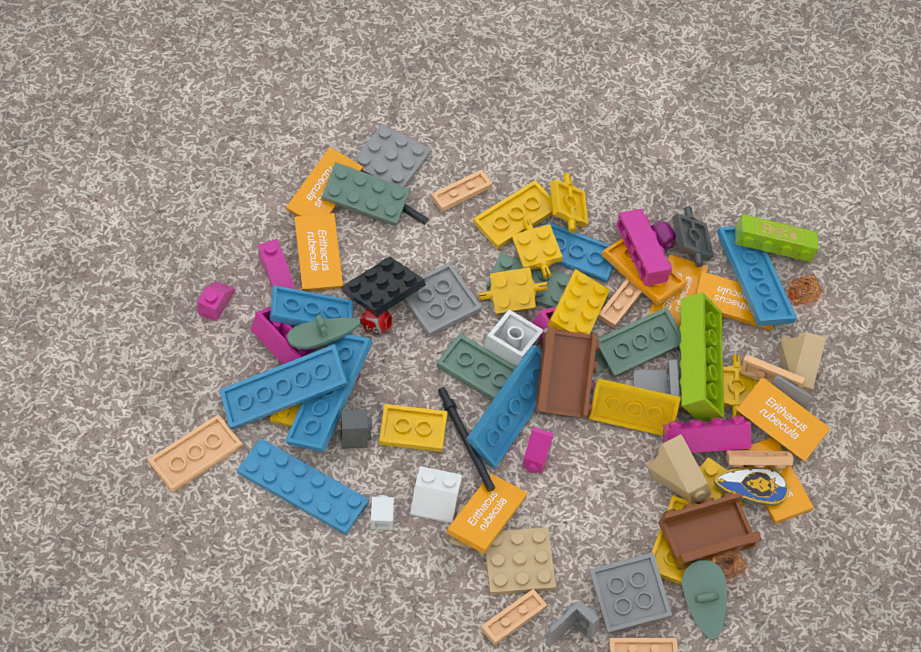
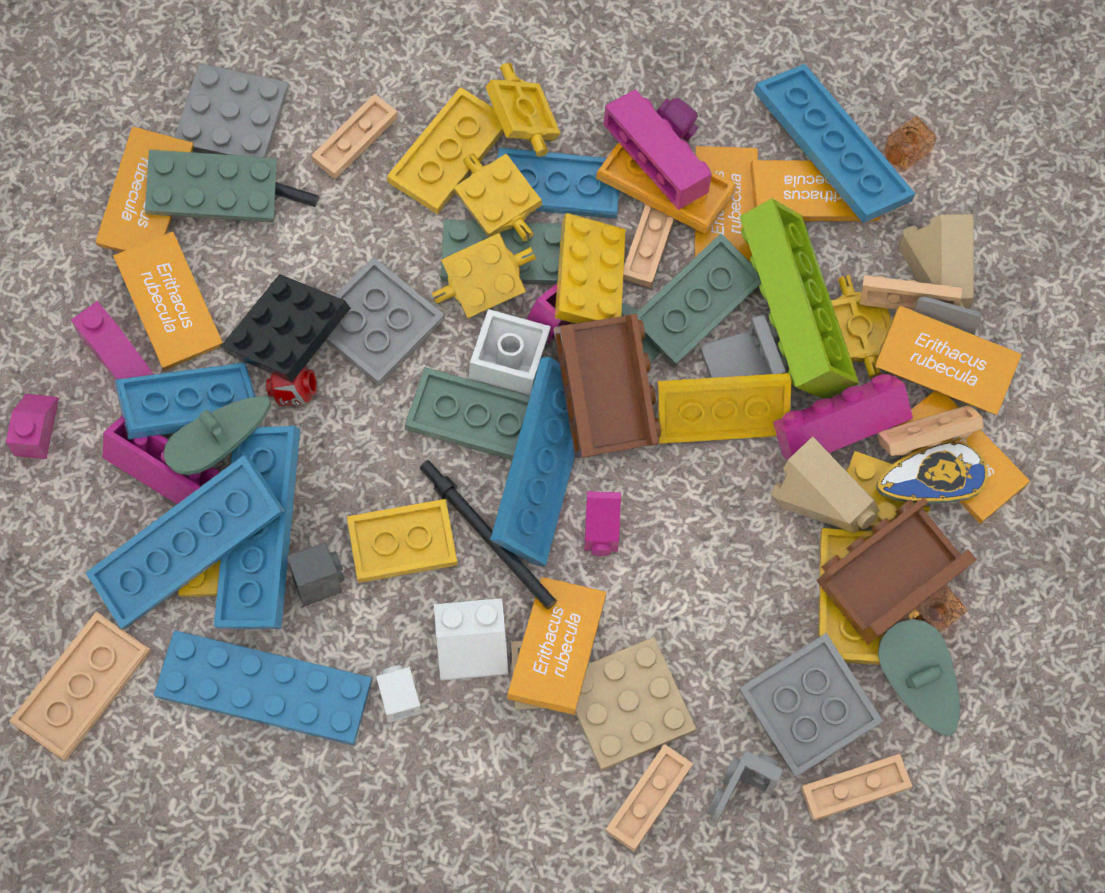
camera: 15 degrees left, 10 degrees up
dark grey plate [672,206,714,267] -> none
lime brick [735,214,819,262] -> none

